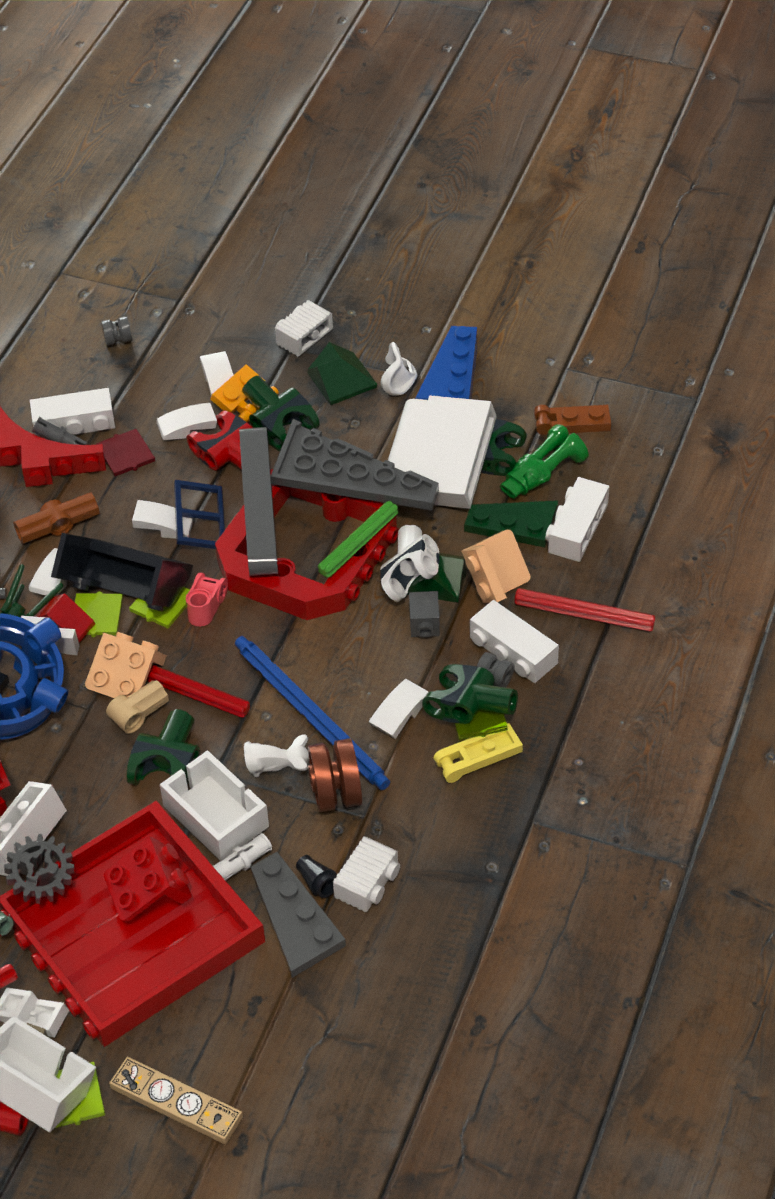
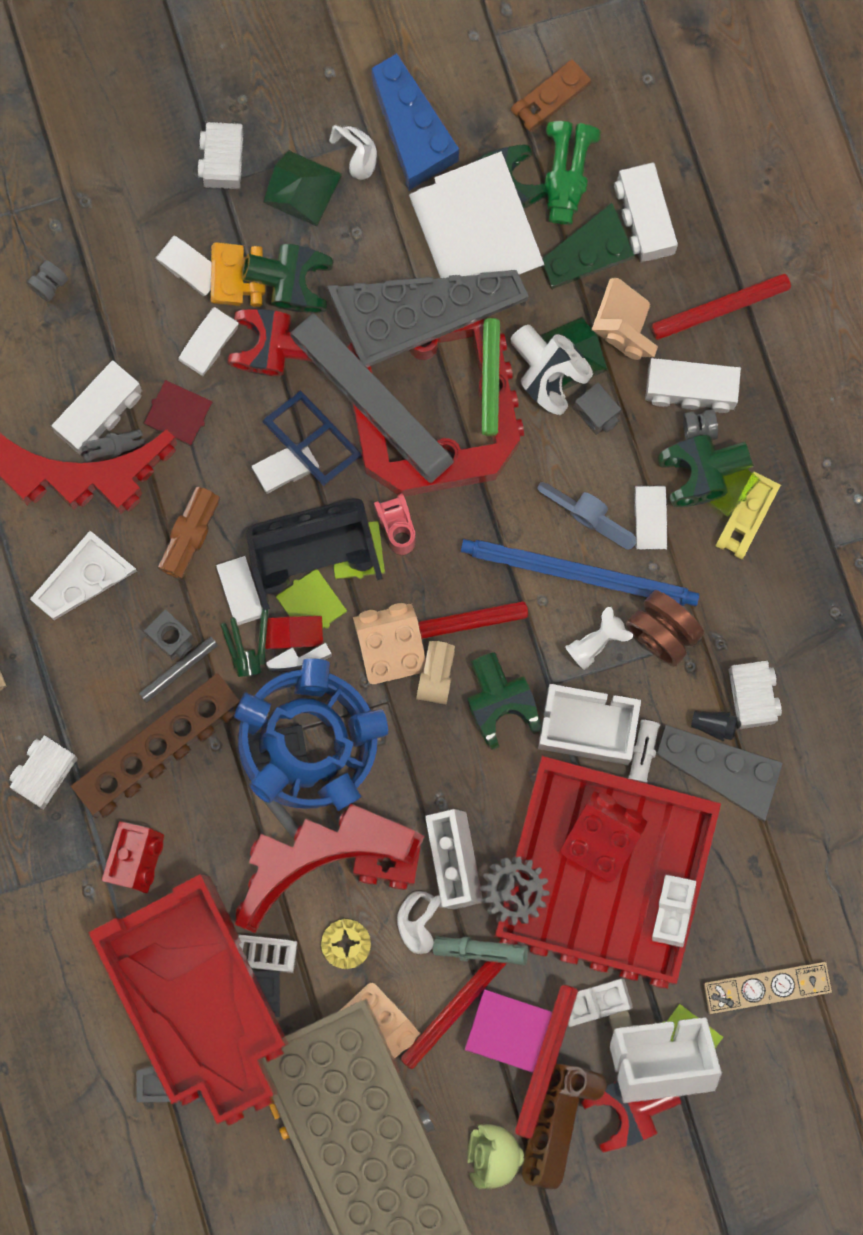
camera: 45 degrees left, 30 degrees up
none -> sand blue piece [537,482,637,549]
none -> white slope [652,875,696,947]

